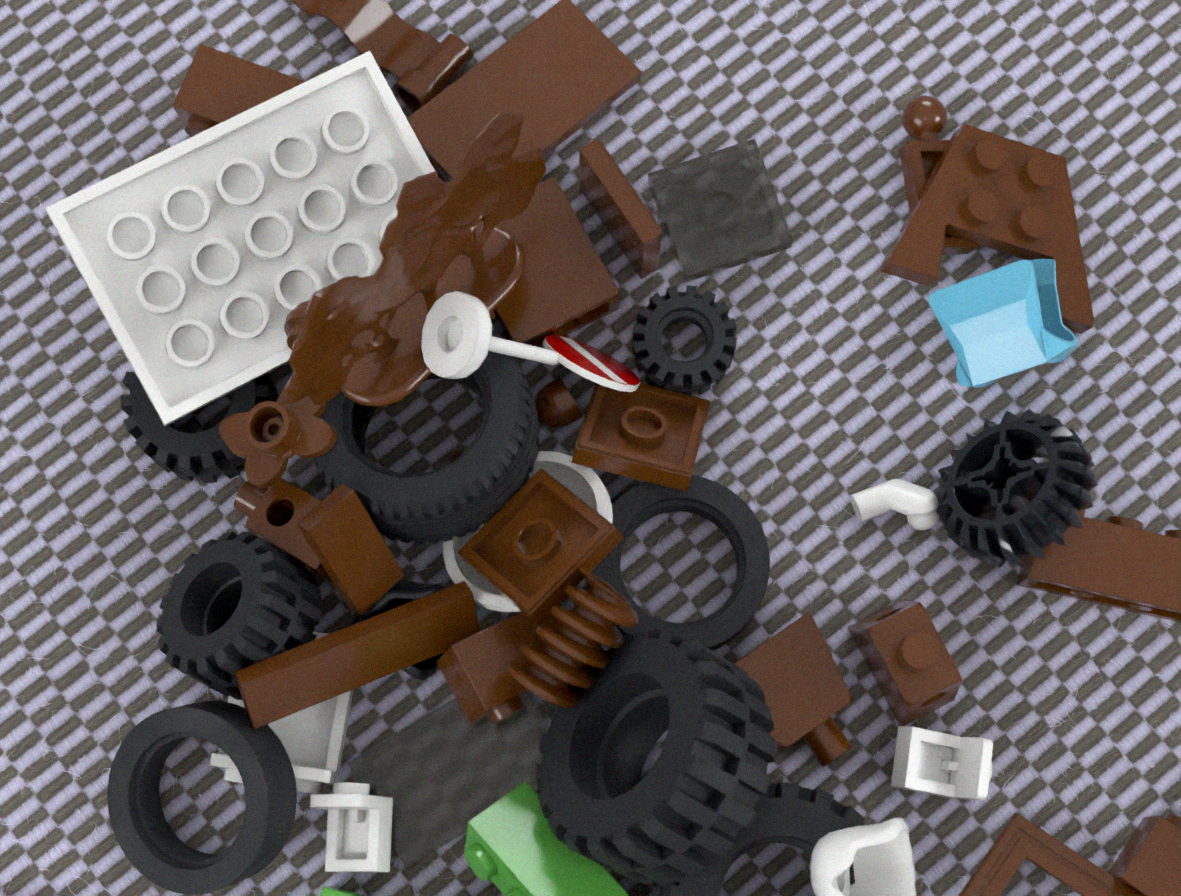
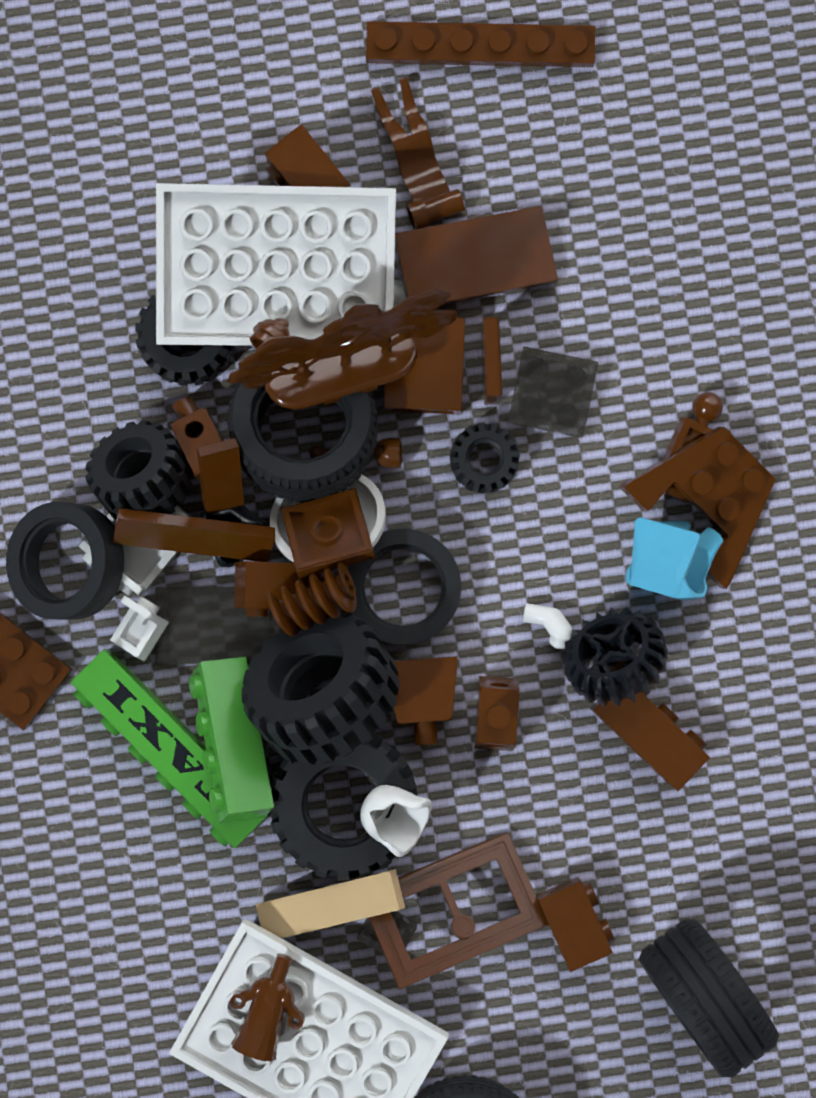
camera: 35 degrees right, 10 degrees up
reddish brown animal [219,386,338,489] -> none
white piece [421,291,640,392] -> none
reddish brown tile [572,383,710,492] -> none
white bracket [891,726,993,801] -> none

